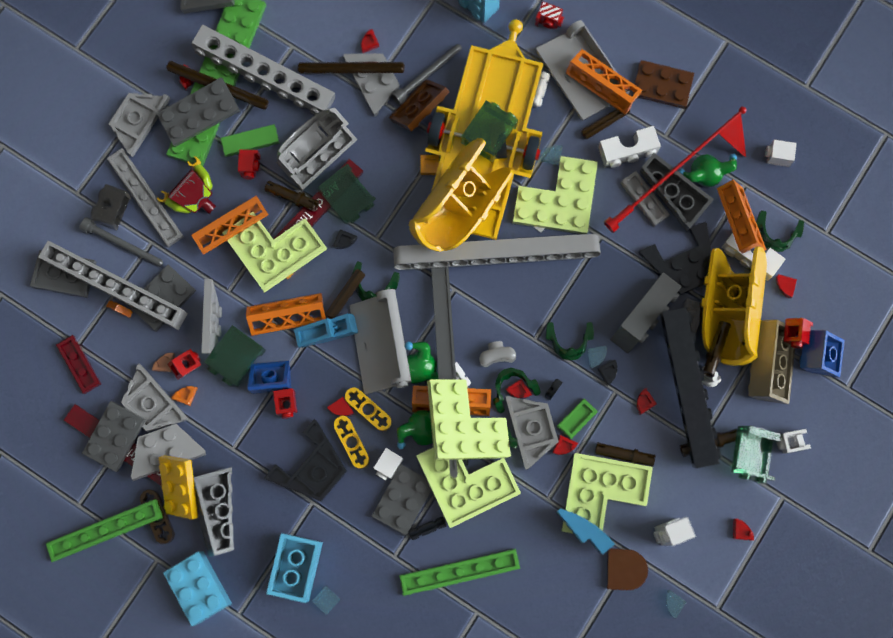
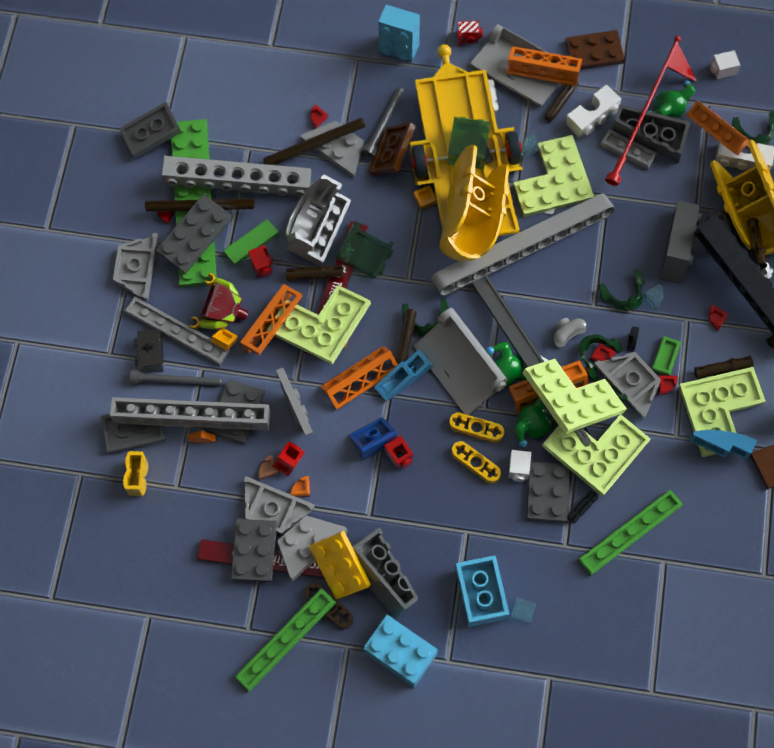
camera: 25 degrees left, 10 degrees down
dark red tile [56,335,101,394] -> none
clear green panel [204,325,266,387] -> none
black wing [264,419,347,502] -> none
red tile [327,397,354,416] -> none
black tile [333,230,358,249] -> none
black tile [598,360,618,386] -> none
black wing [639,221,711,295] -> none
none -> yellow brick [123,451,149,496]
none -> light orange tile [211,328,238,351]

